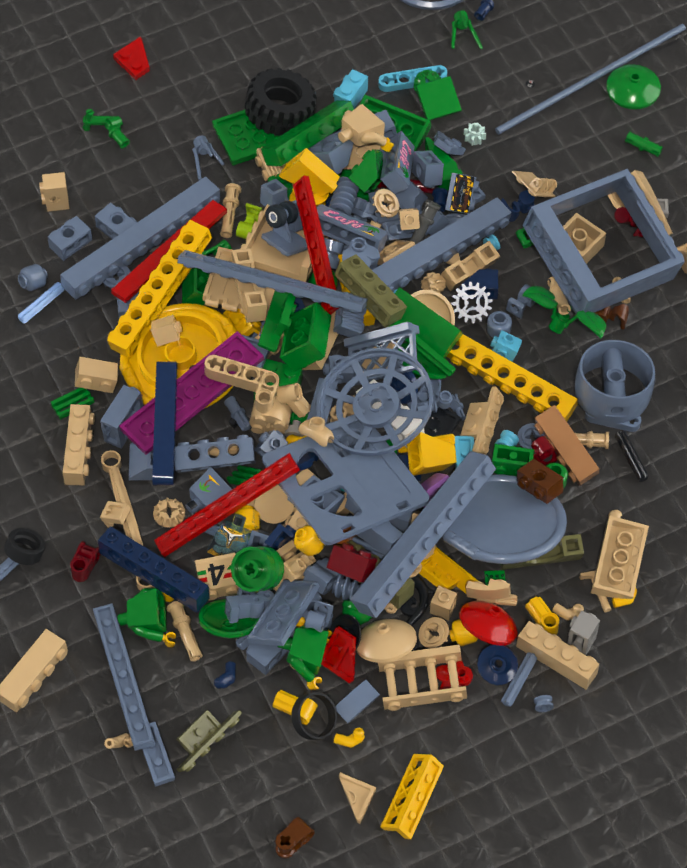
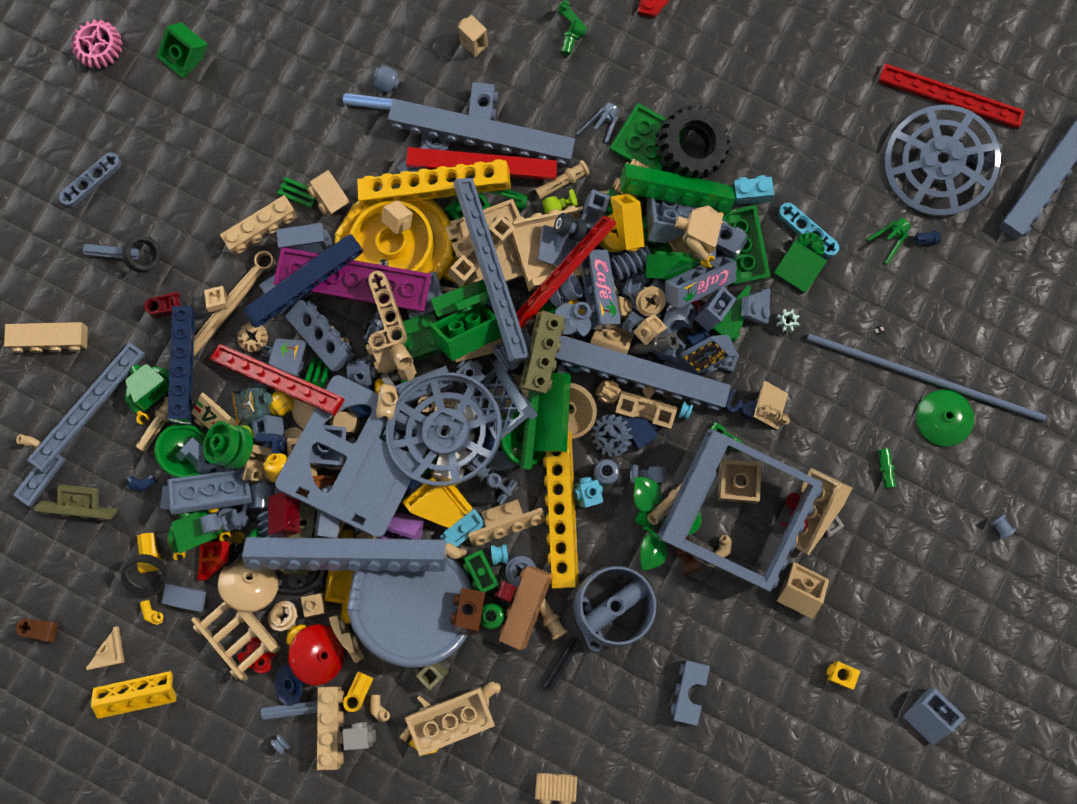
camera: 55 degrees right, 20 degrees up
sand blue brick [47,216,92,261] -> none

